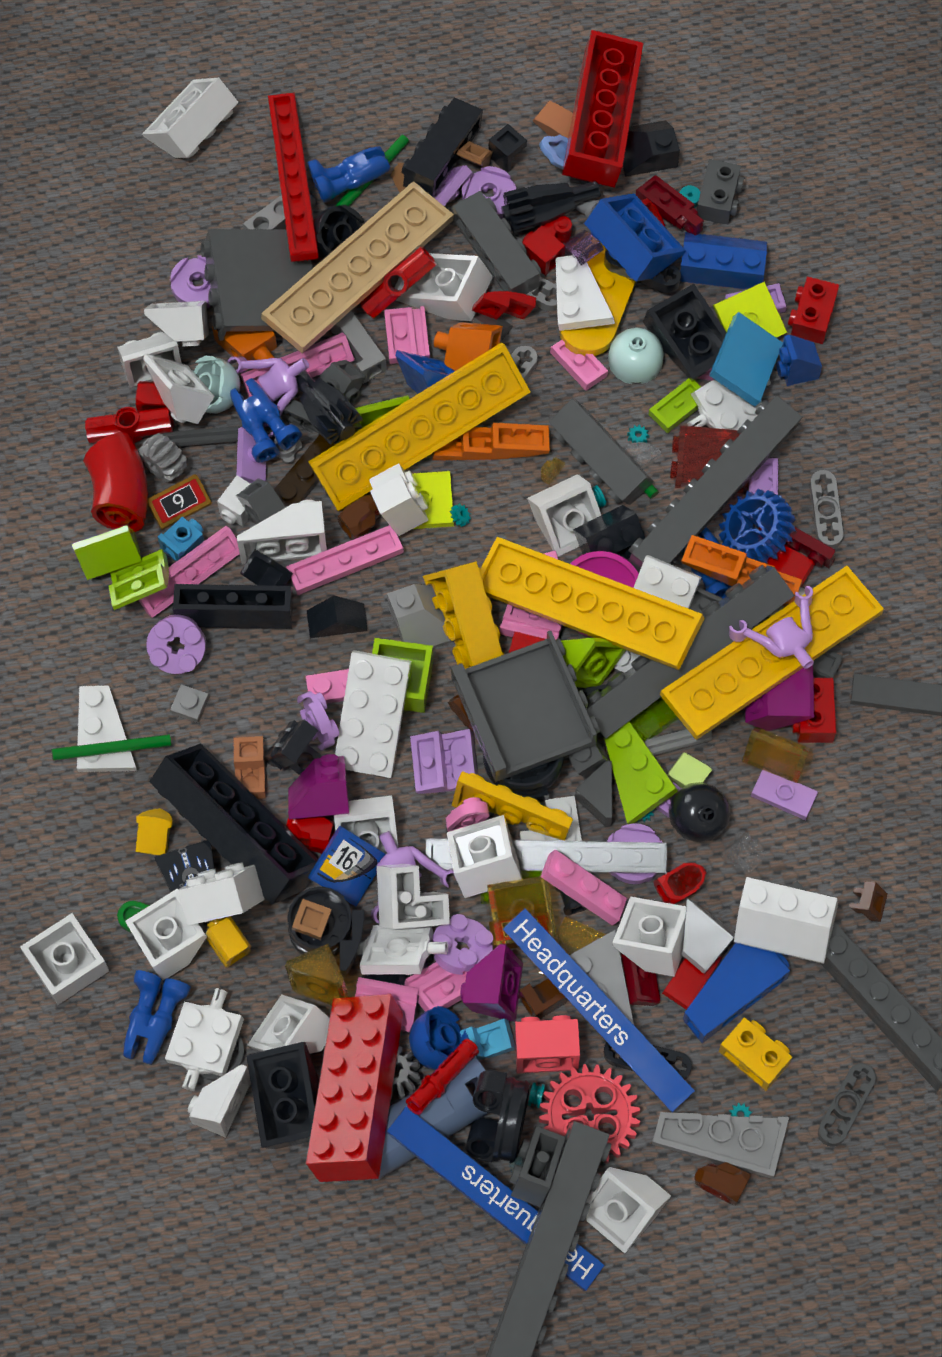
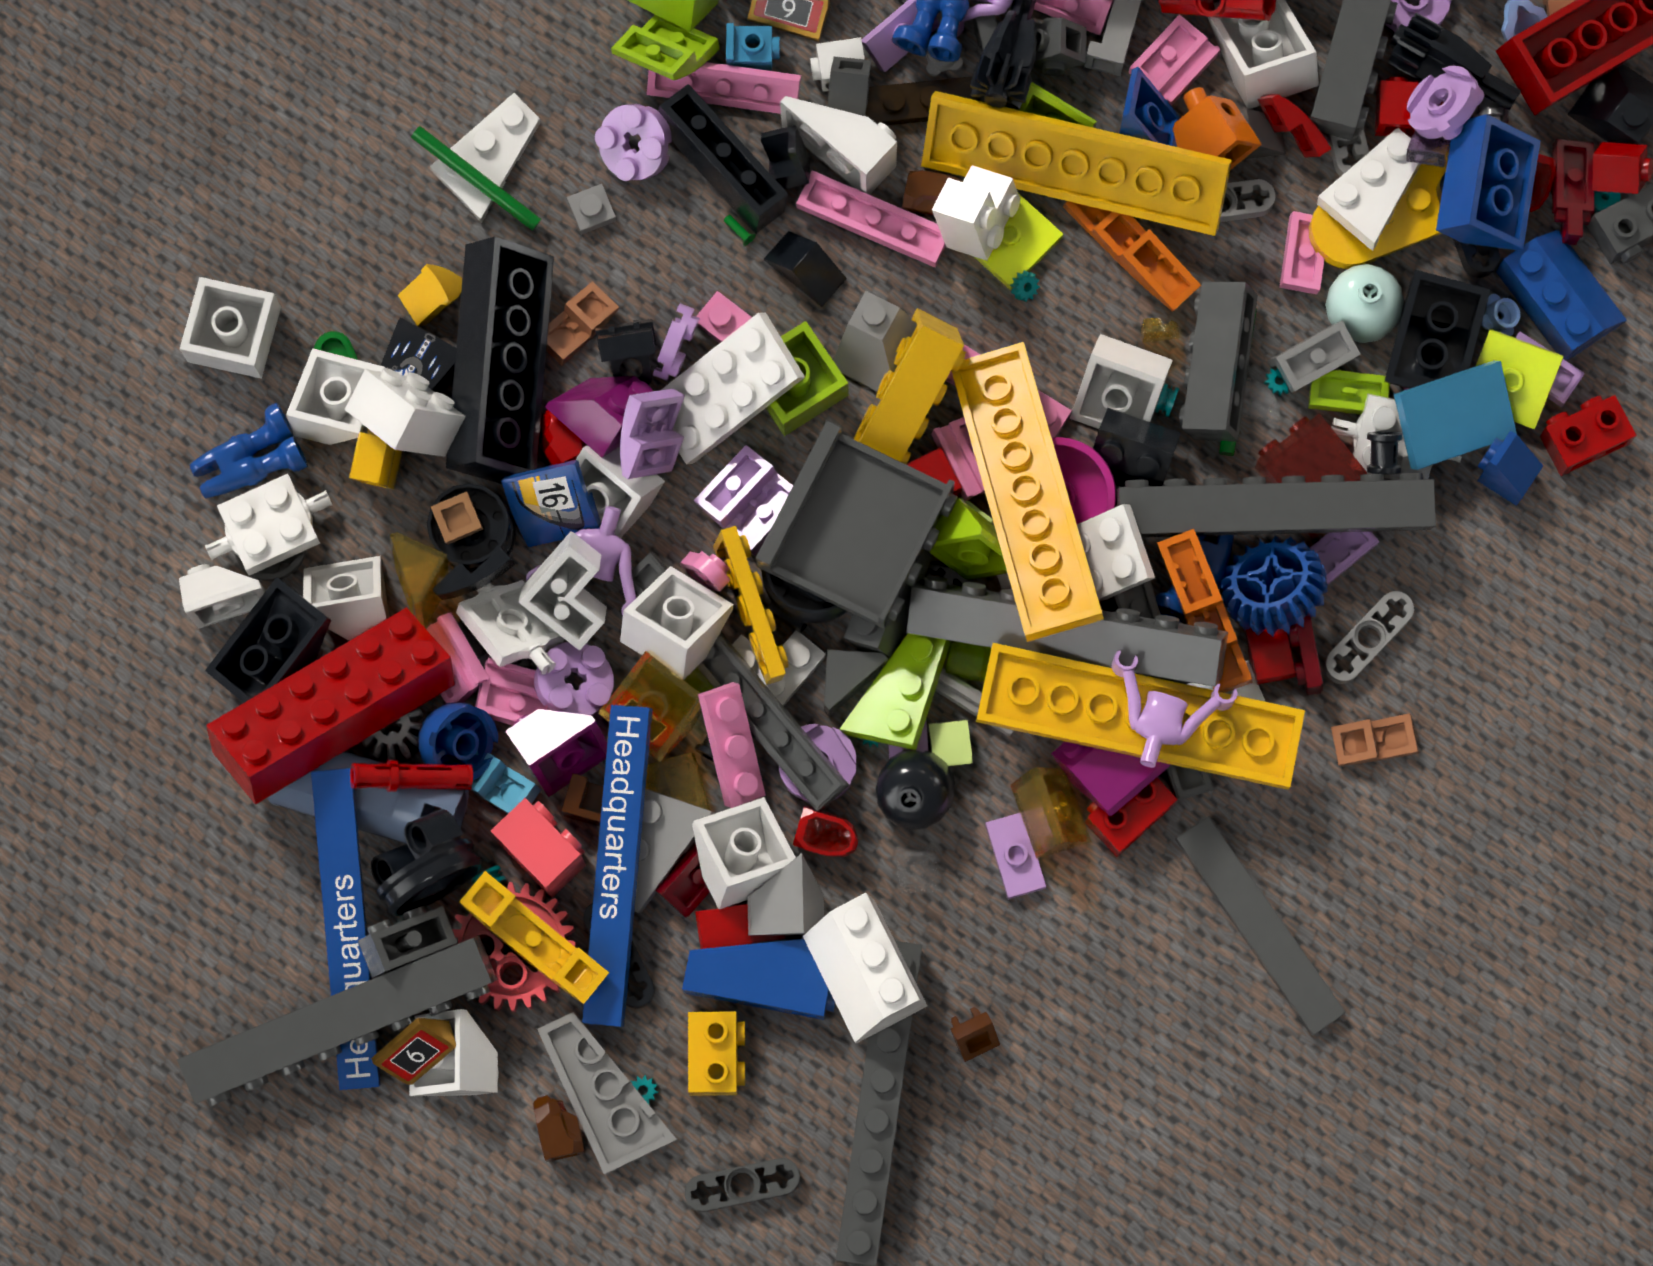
camera: 50 degrees right, 10 degrees up
none -> slope [371,1018,456,1085]
none -> yellow slope [459,871,609,1004]
none -> lavender slope [620,389,685,479]
none -> green piece [724,214,756,247]
none -> light grey panel [1267,320,1361,392]
none -> nougat slope [1331,713,1419,766]
none -> black bush [1367,431,1403,474]
none -> lavender plate [1407,66,1484,140]
none -> light blue plate [1481,294,1520,336]
none -> red brick [1592,142,1653,194]

